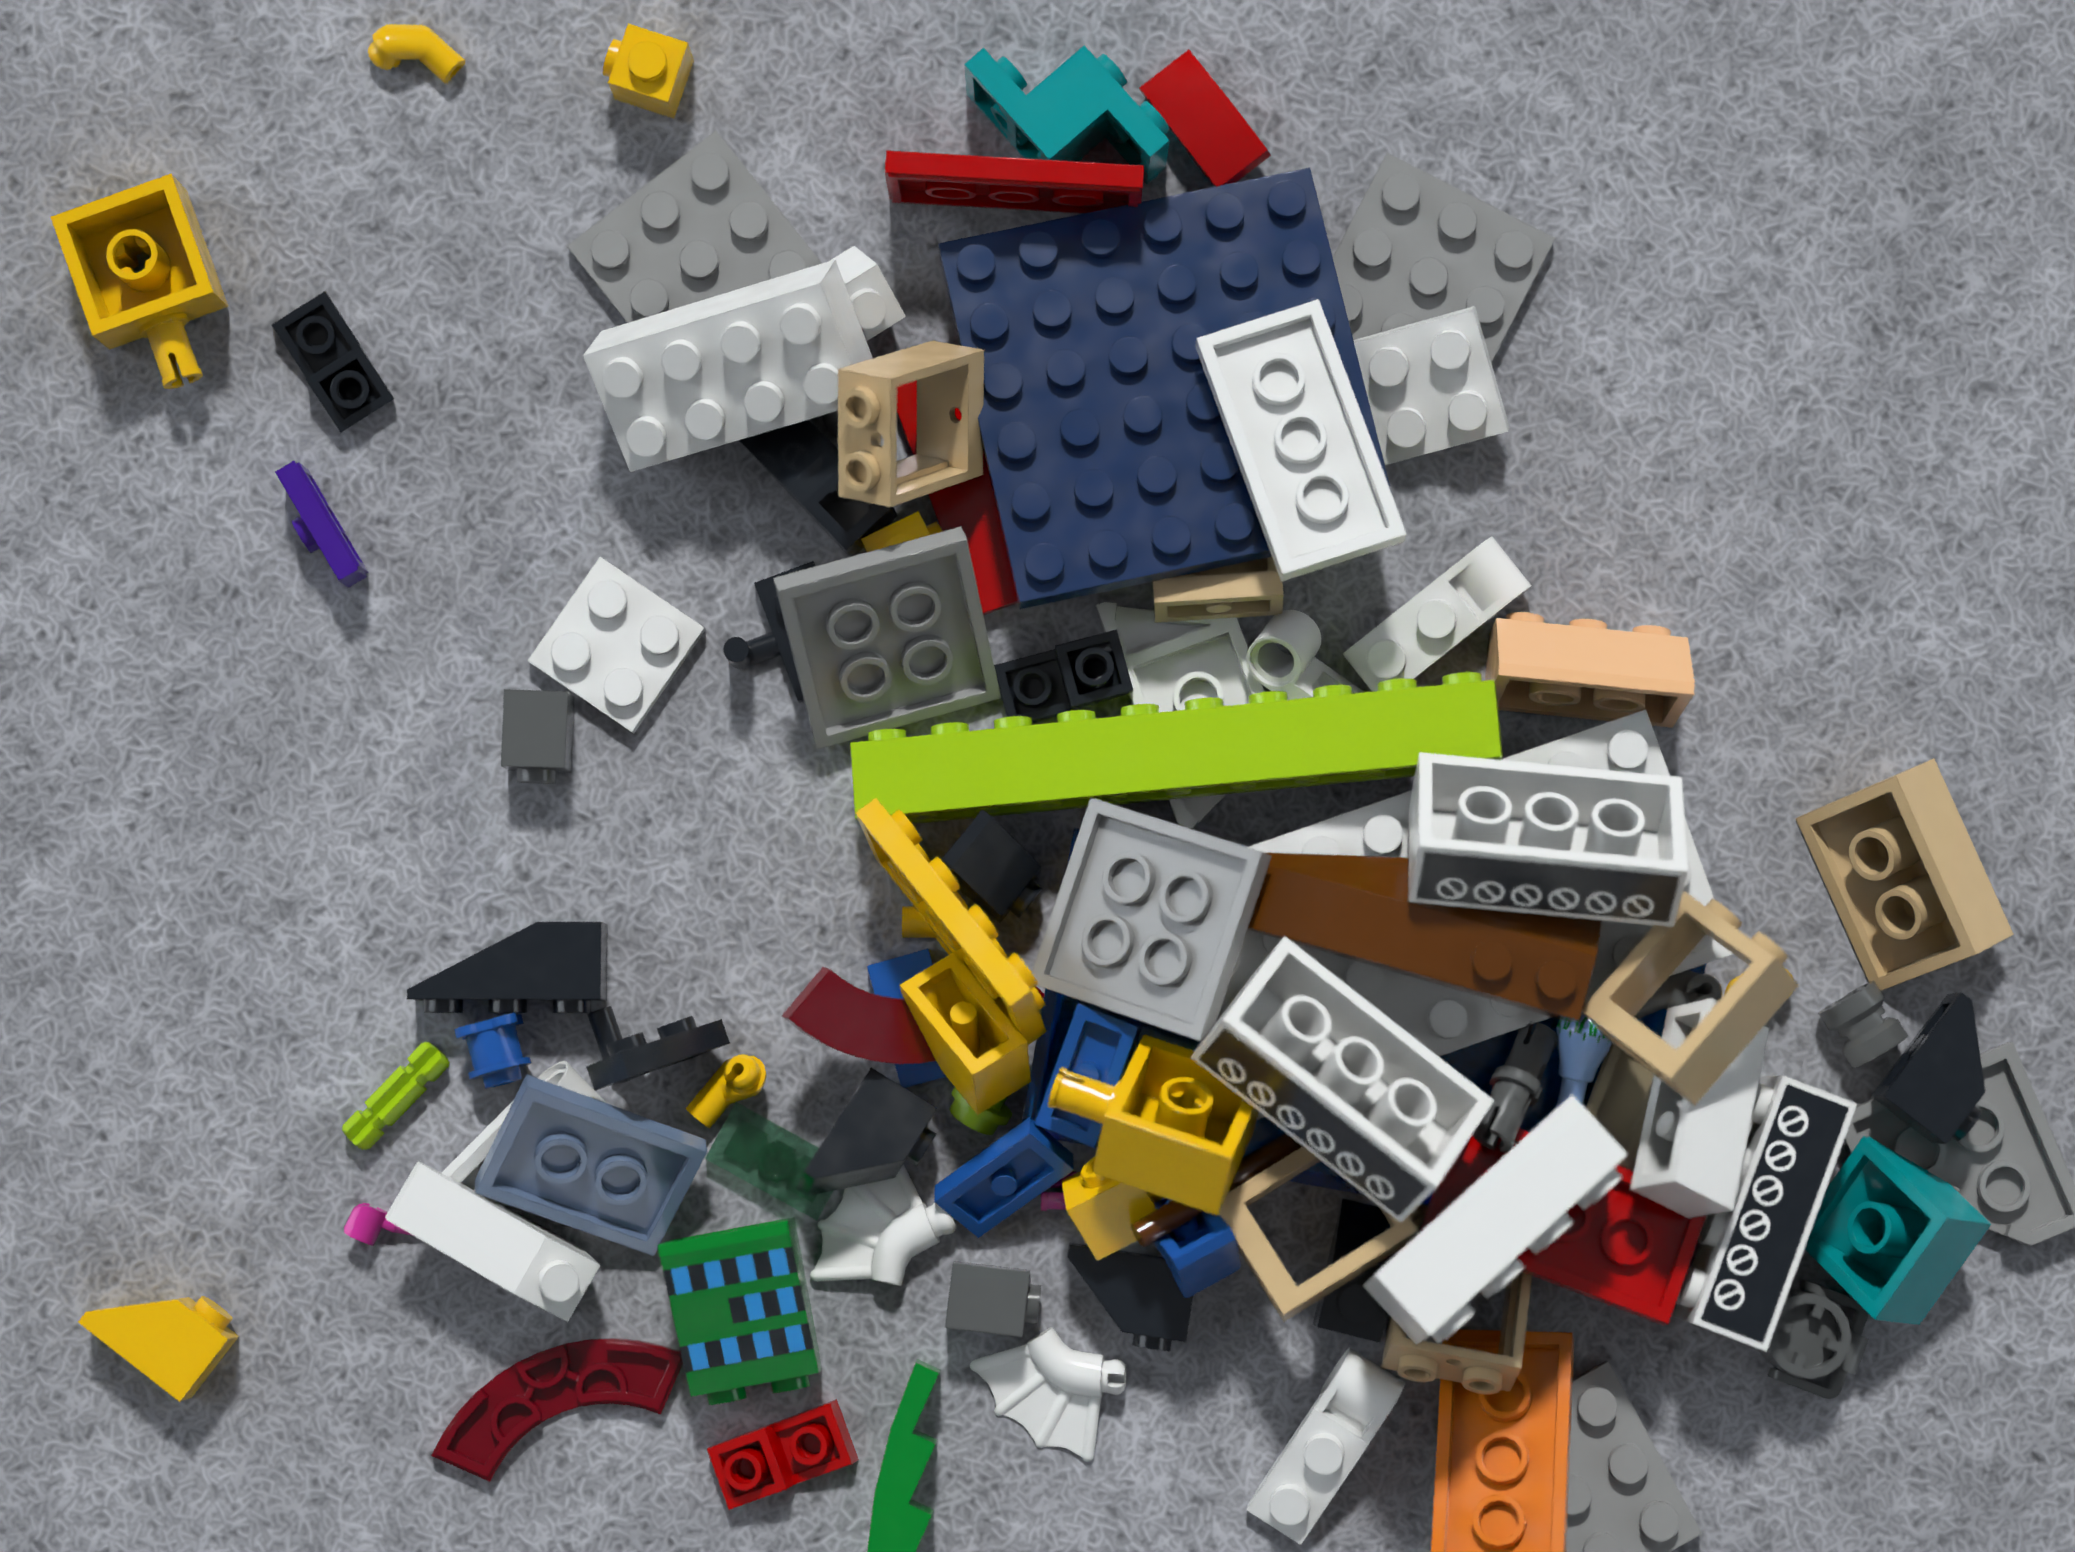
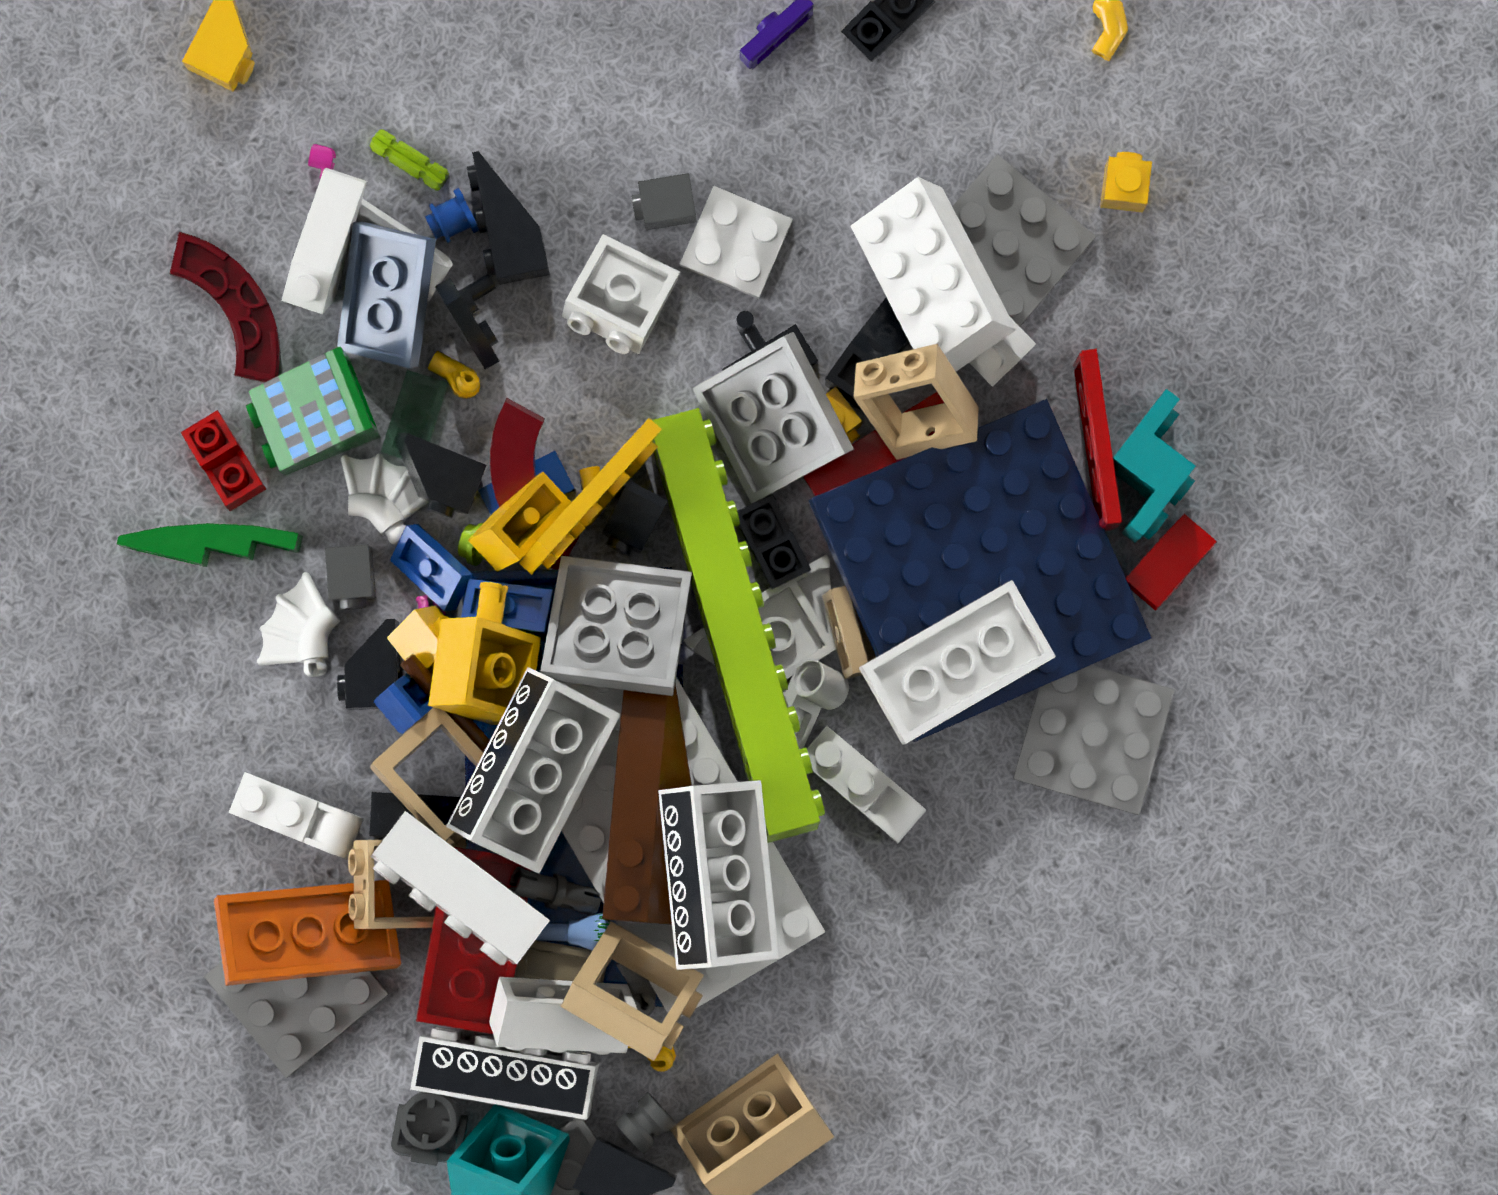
camera: 80 degrees right, 0 degrees up
white plate [1353,306,1510,465] -> none
light nougat slope [1485,612,1695,728] -> none
none -> white plate [562,234,680,354]

